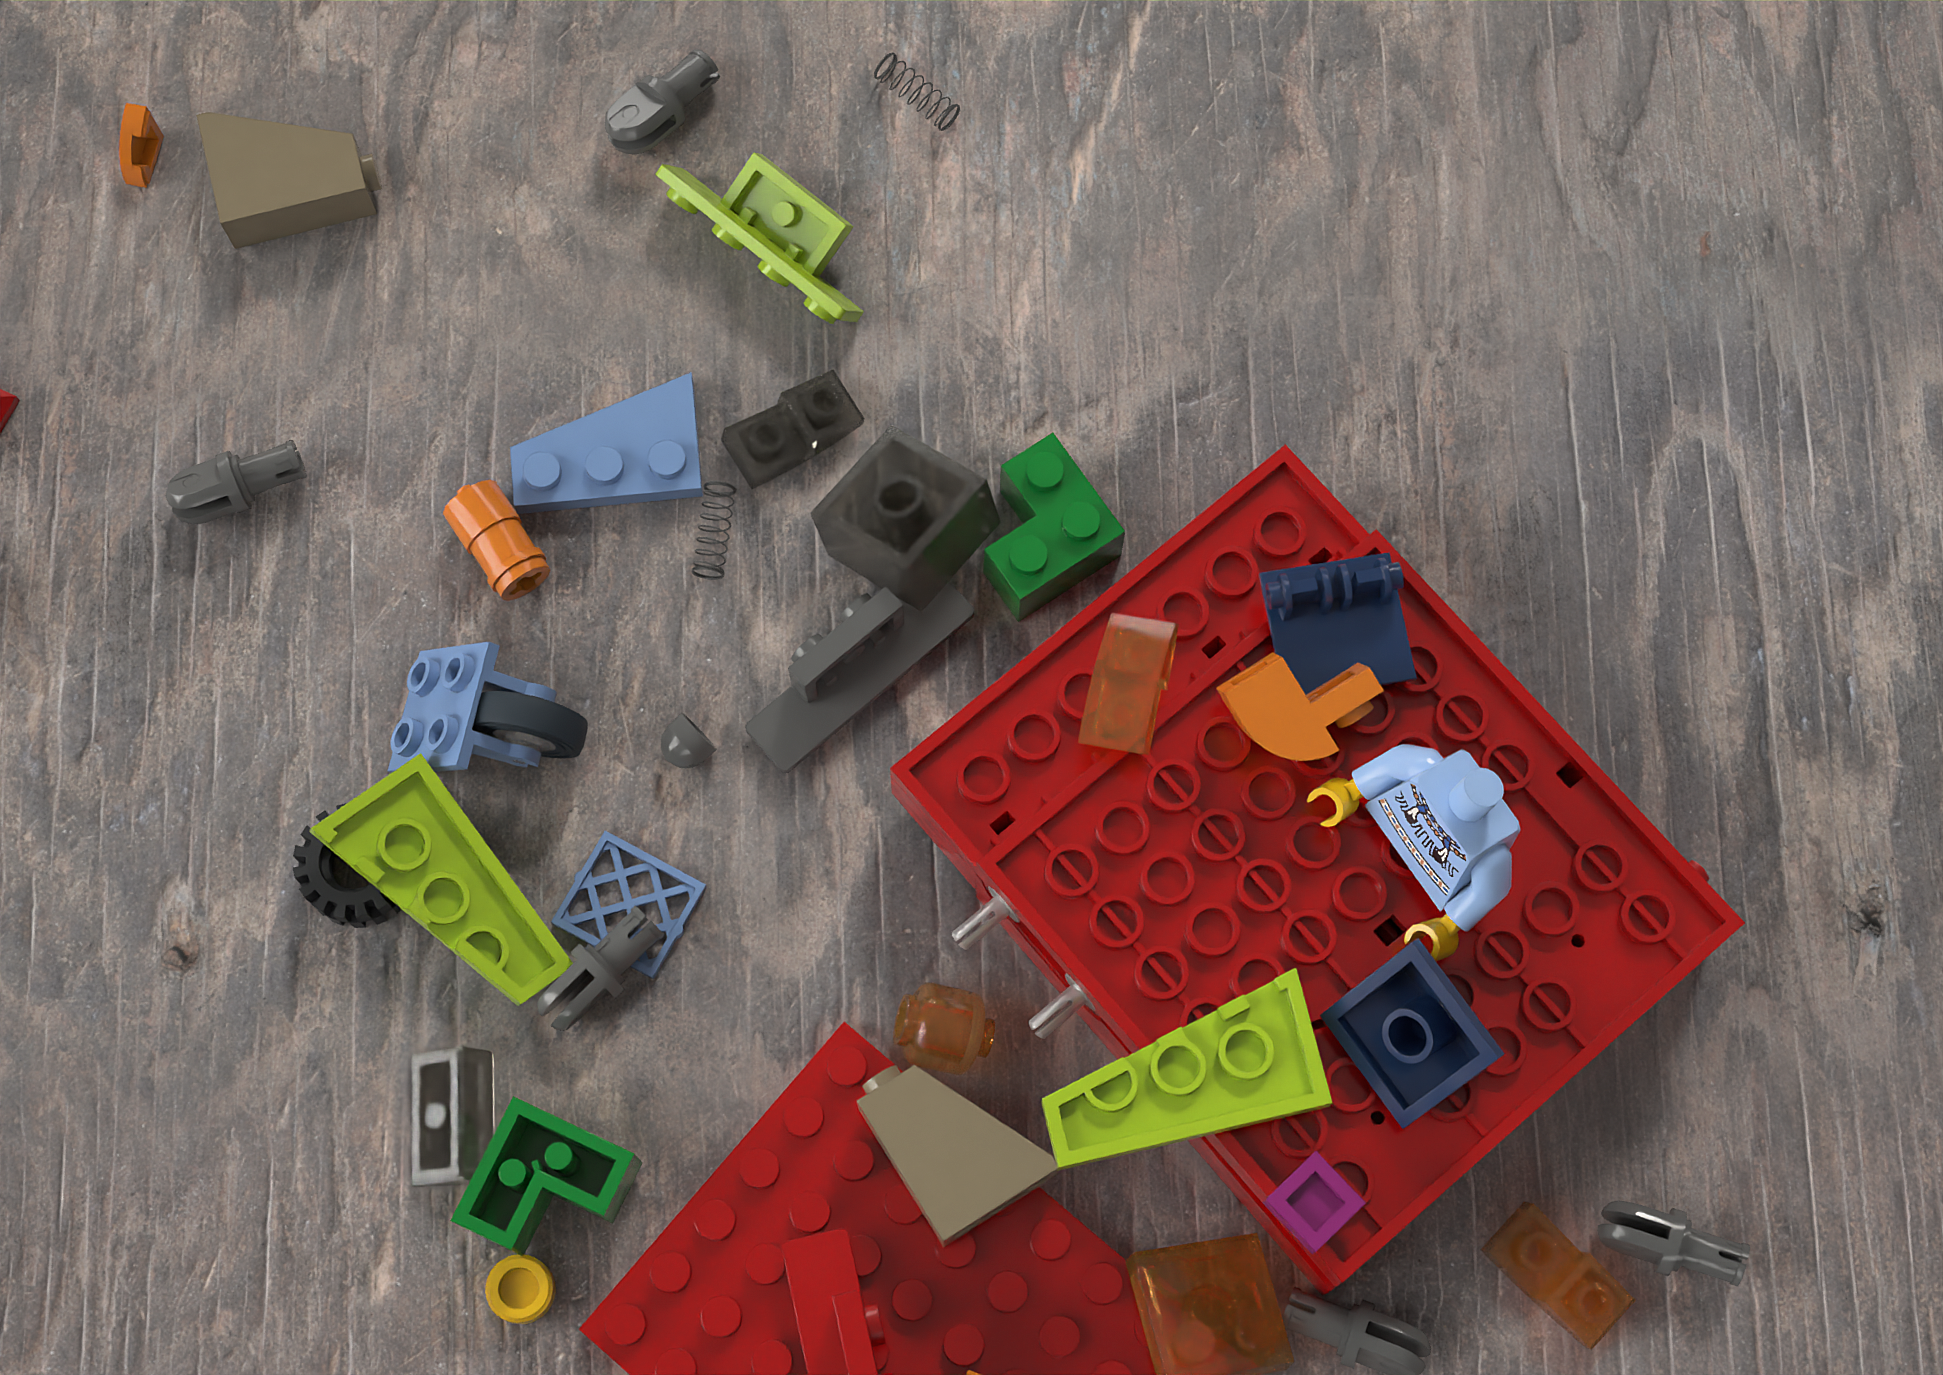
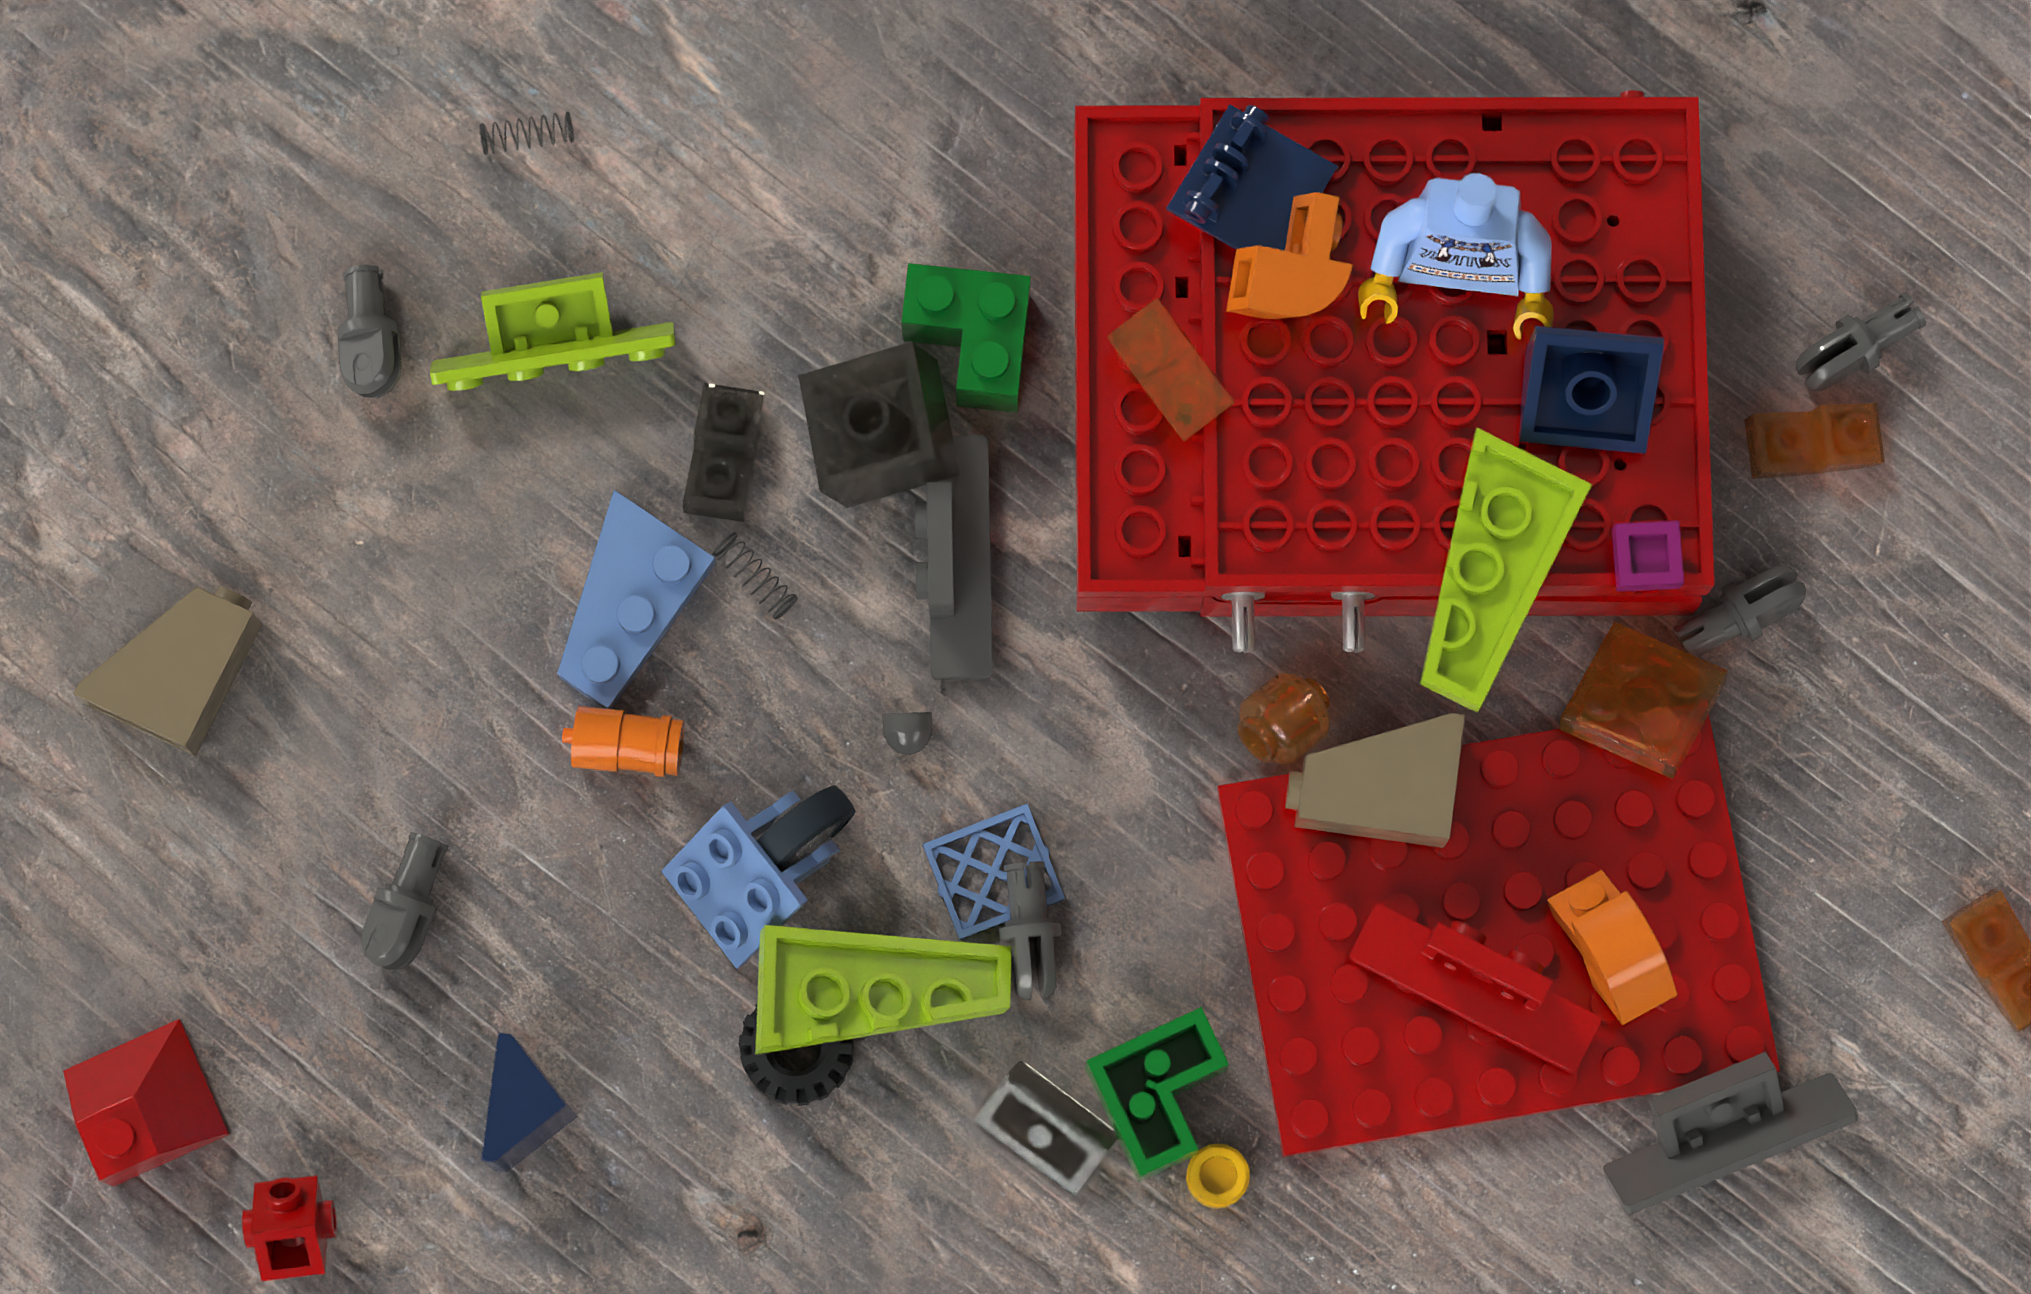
camera: 50 degrees left, 5 degrees up
orange tile [119,103,164,188] -> none
none -> dark blue slope [481,1032,577,1172]

